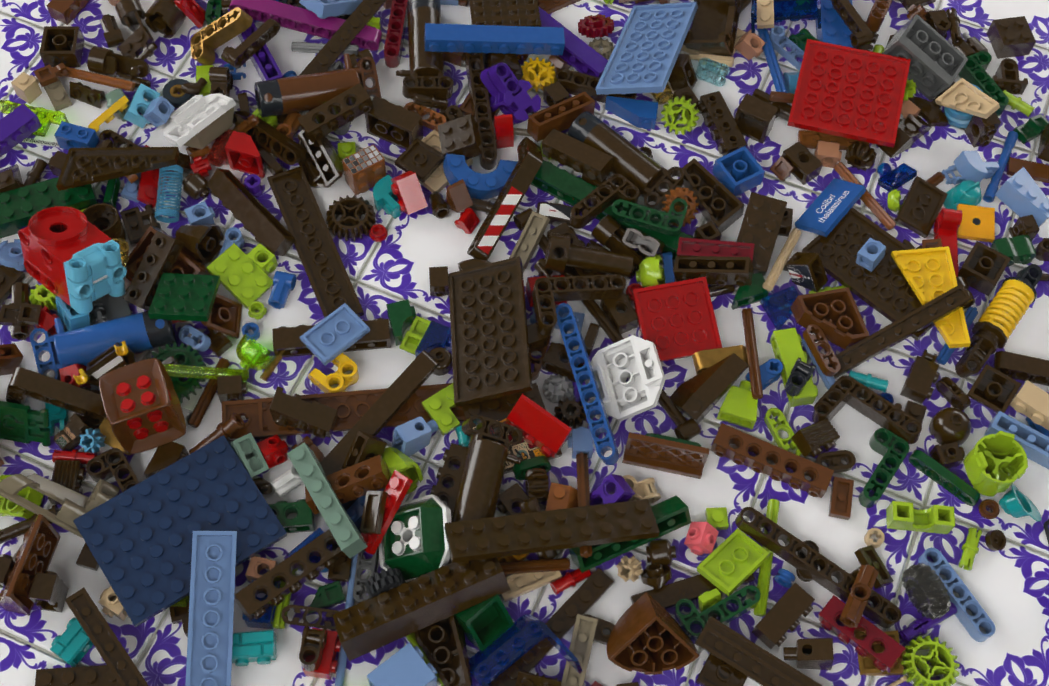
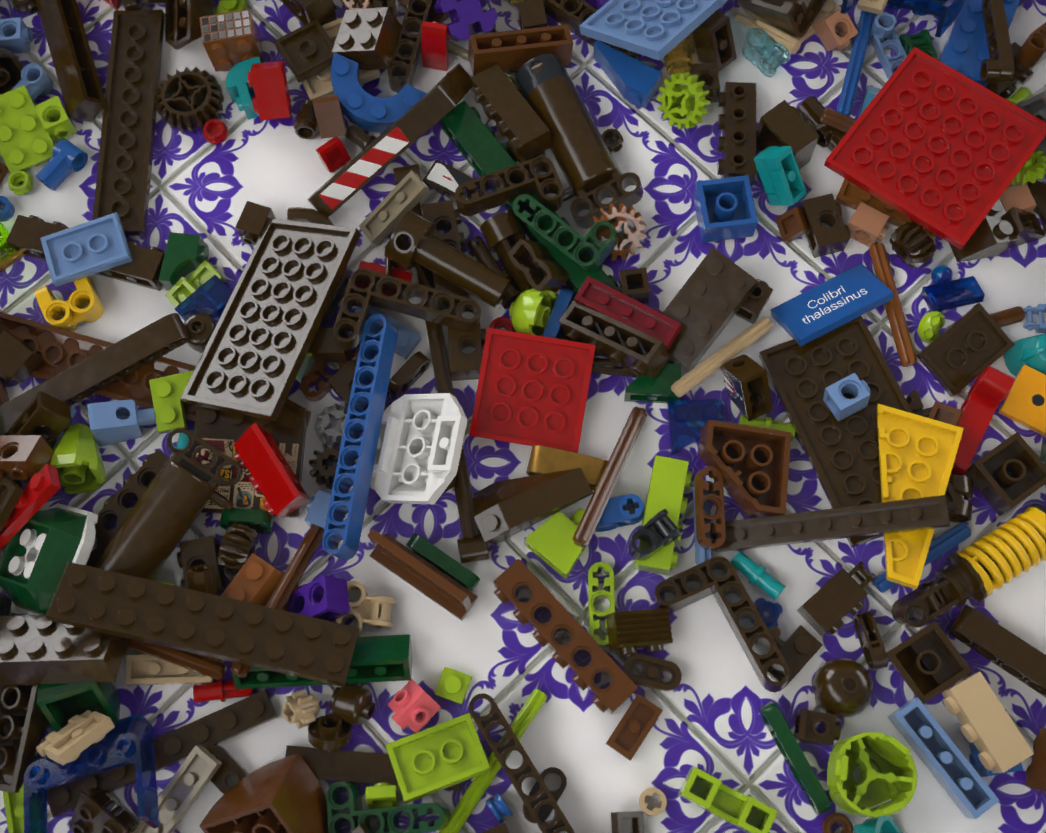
camera: 30 degrees right, 10 degrees up
dark purple bush [244,174,263,198] -> none
dark brown wedge [682,158,745,233] -> none
dark green beam [858,428,910,508] -> none
none -> tan plate [36,710,115,765]
none -> teal brick [754,146,807,206]

